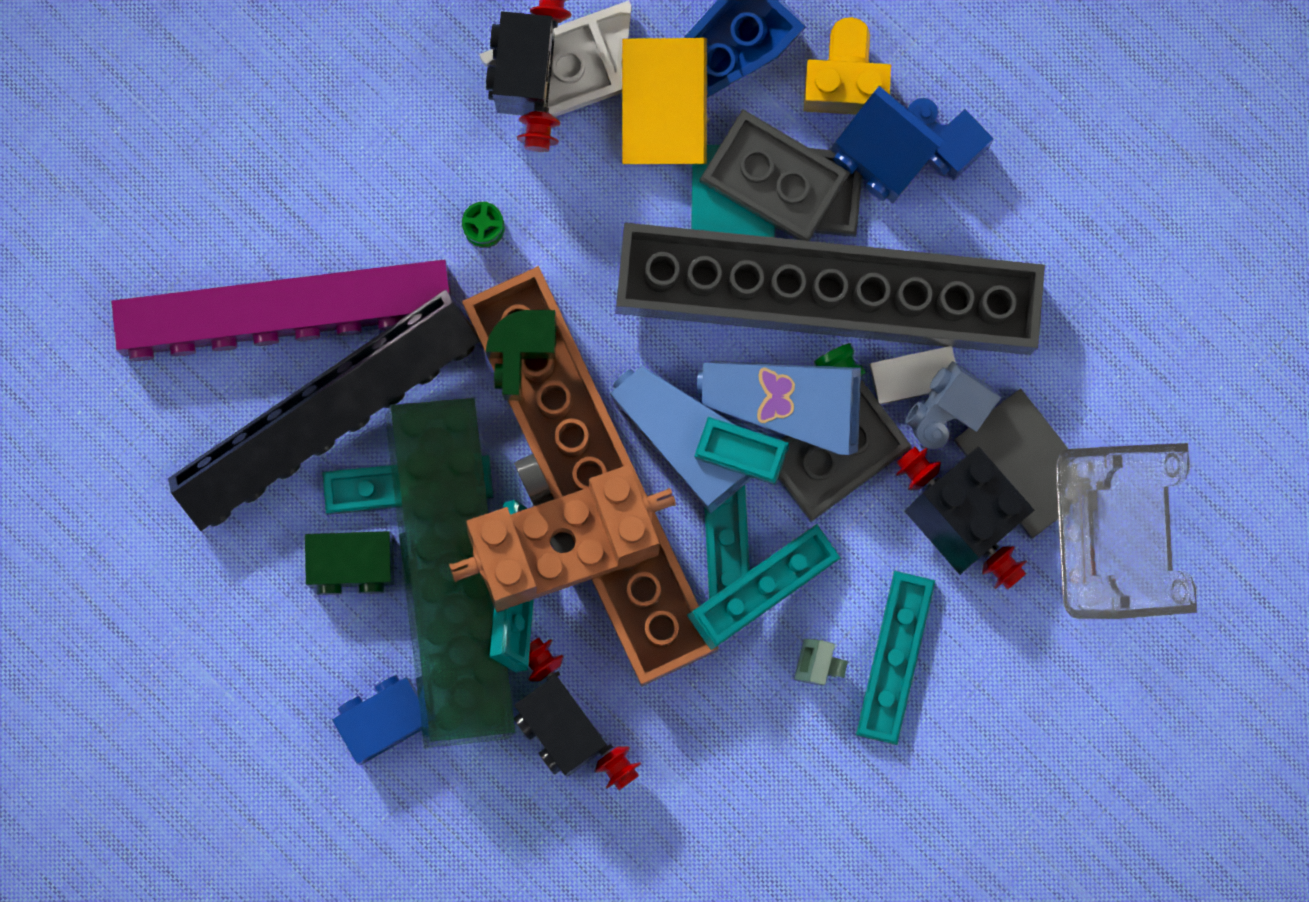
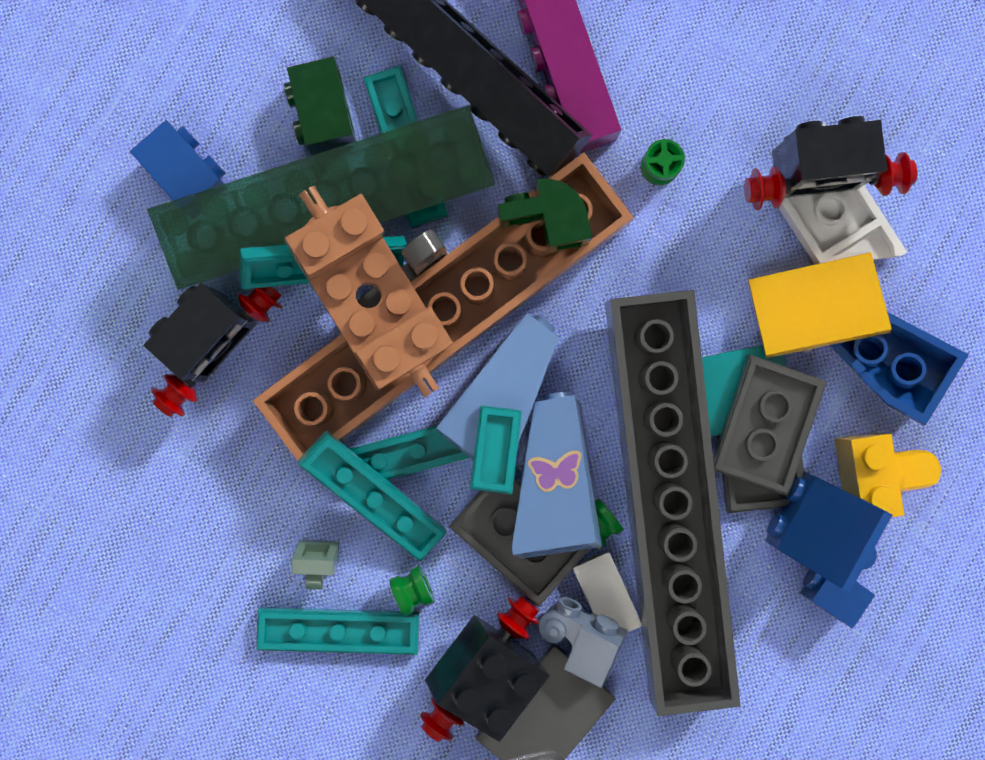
camera: 65 degrees right, 5 degrees up
none -> green wheel [389,565,435,616]

